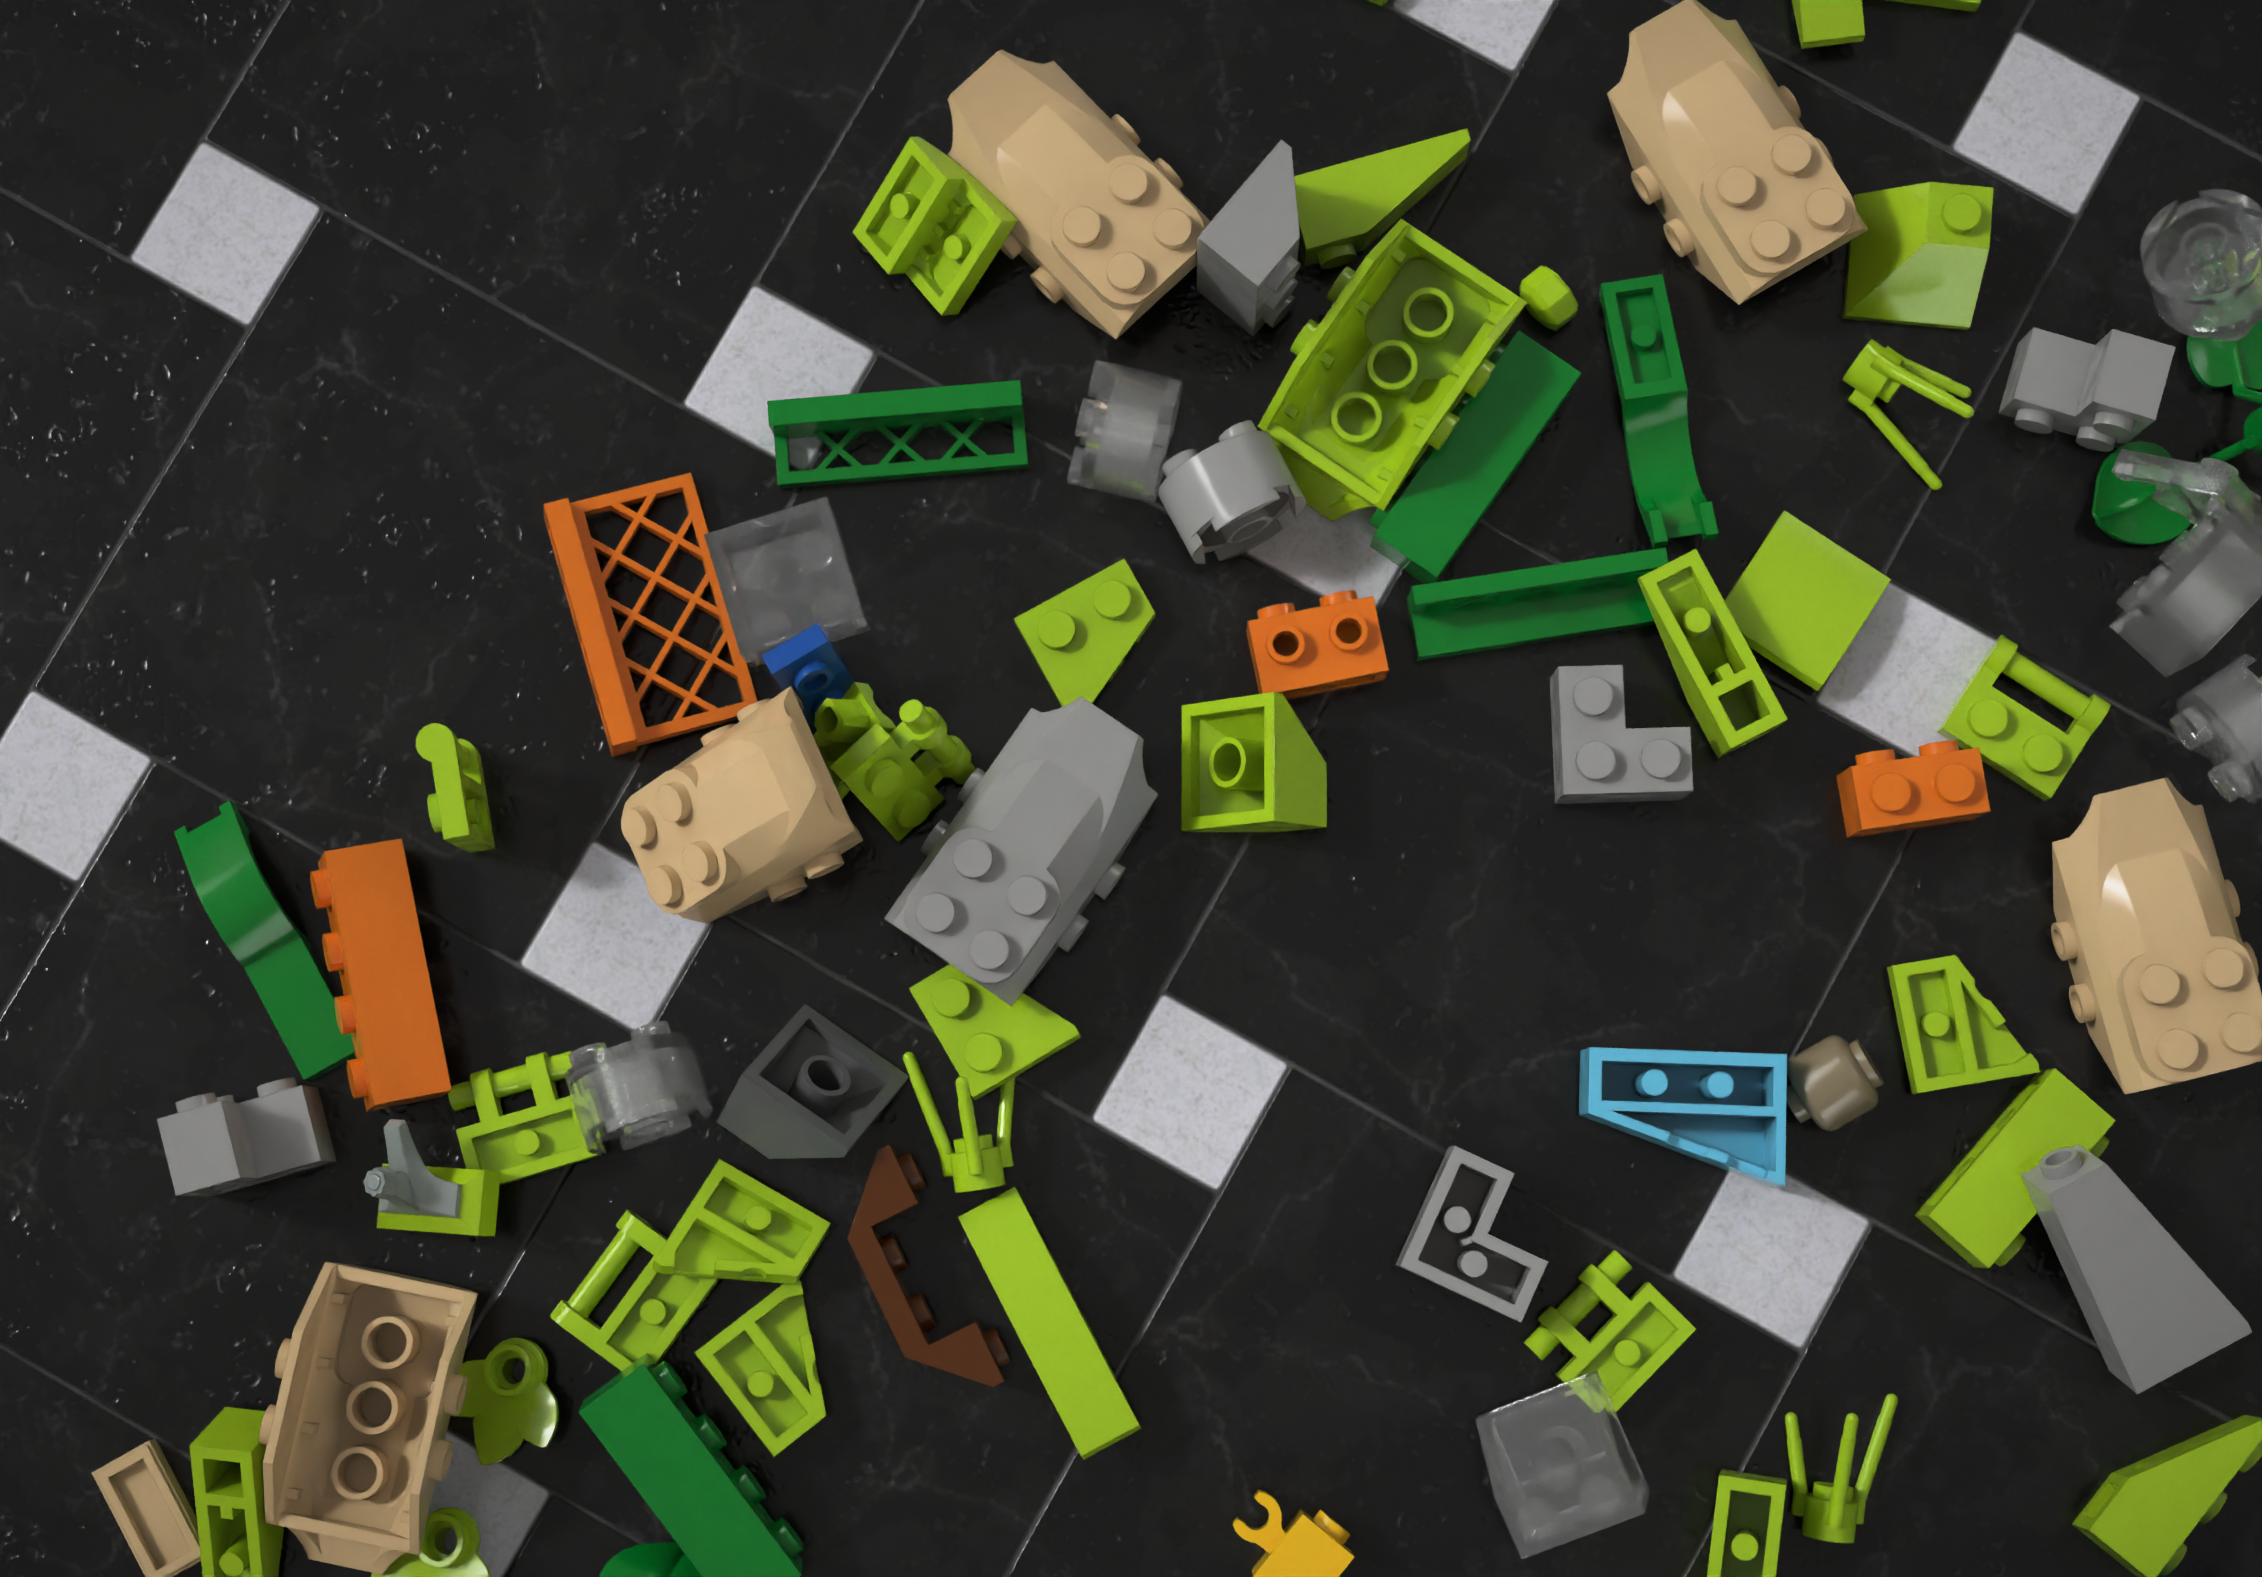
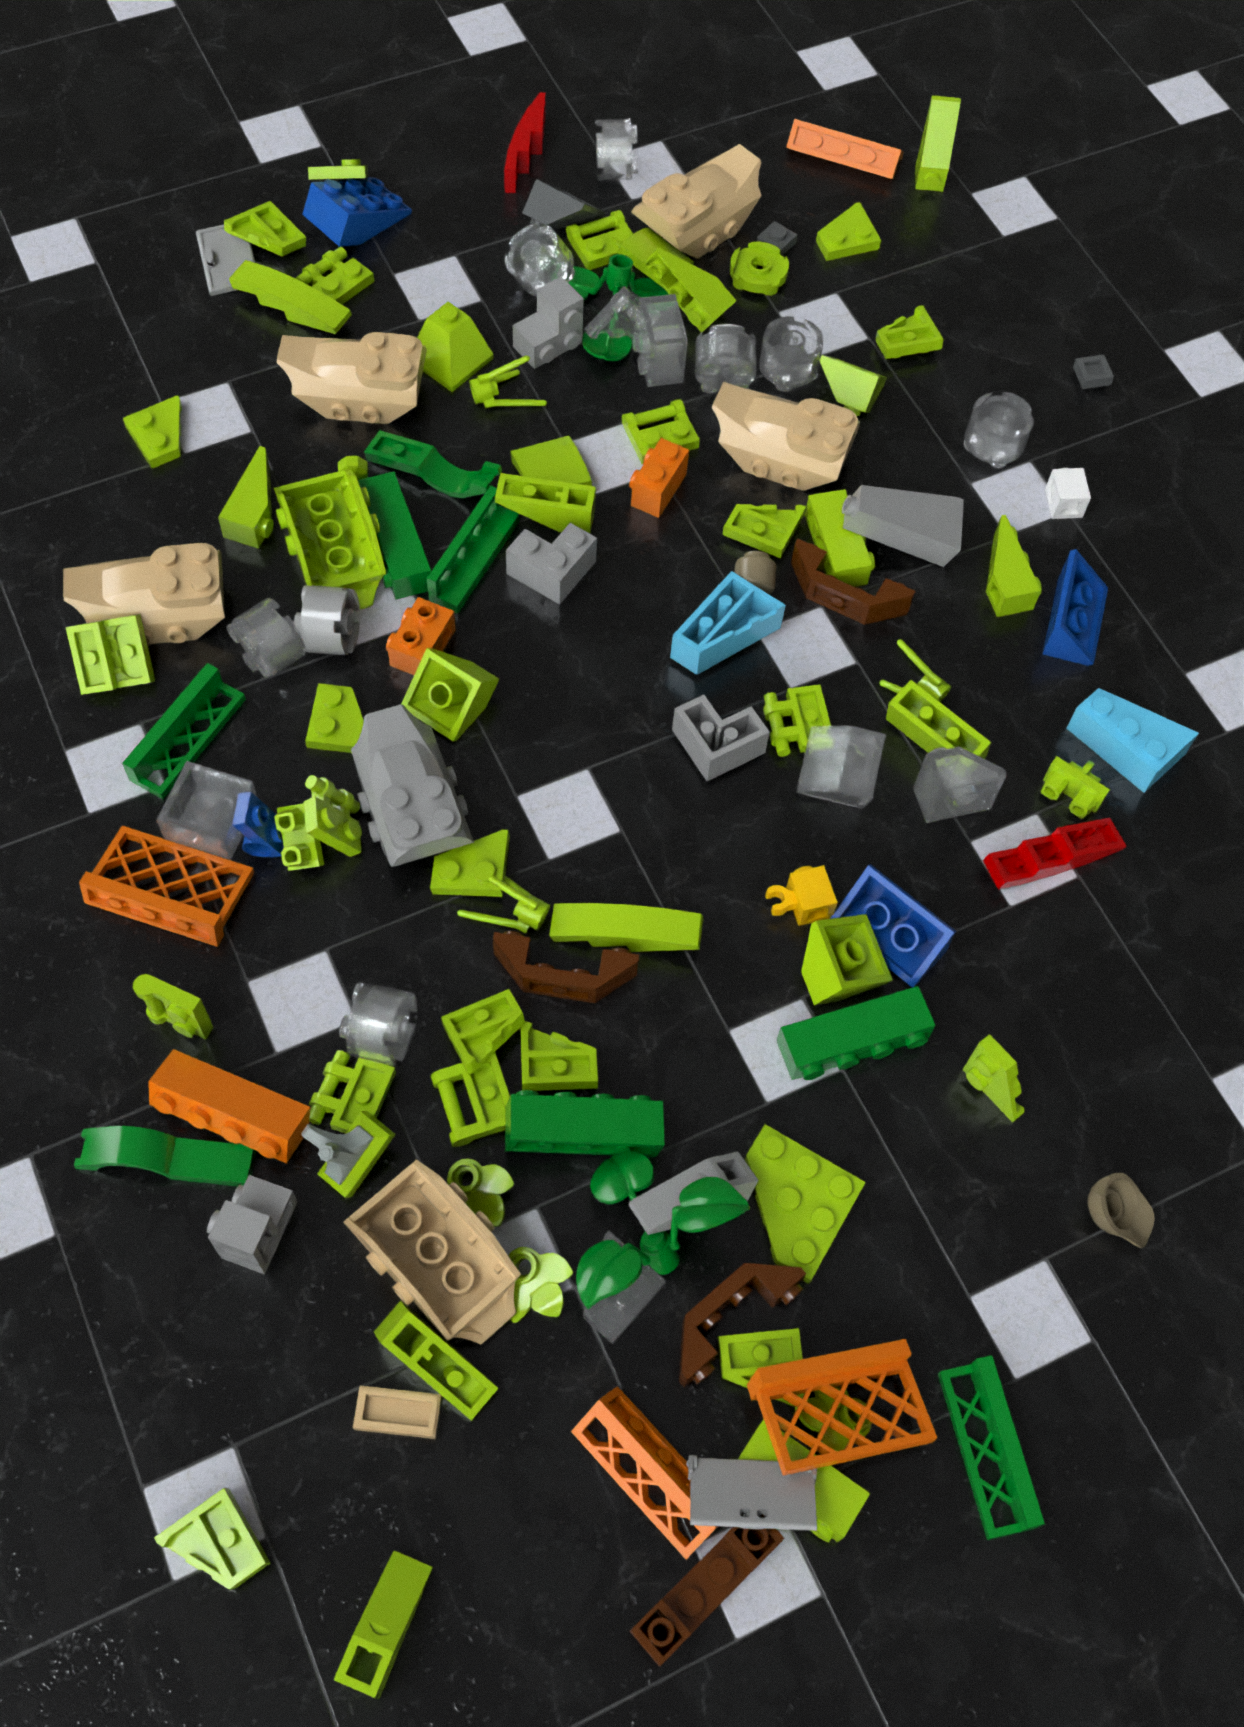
camera: 65 degrees left, 20 degrees down
tan slope [621,686,863,924] -> none
dark grey slope [717,1004,909,1159] -> none
light grey slope [1196,139,1301,337] -> none
none -> reddish brown slope [791,539,916,625]

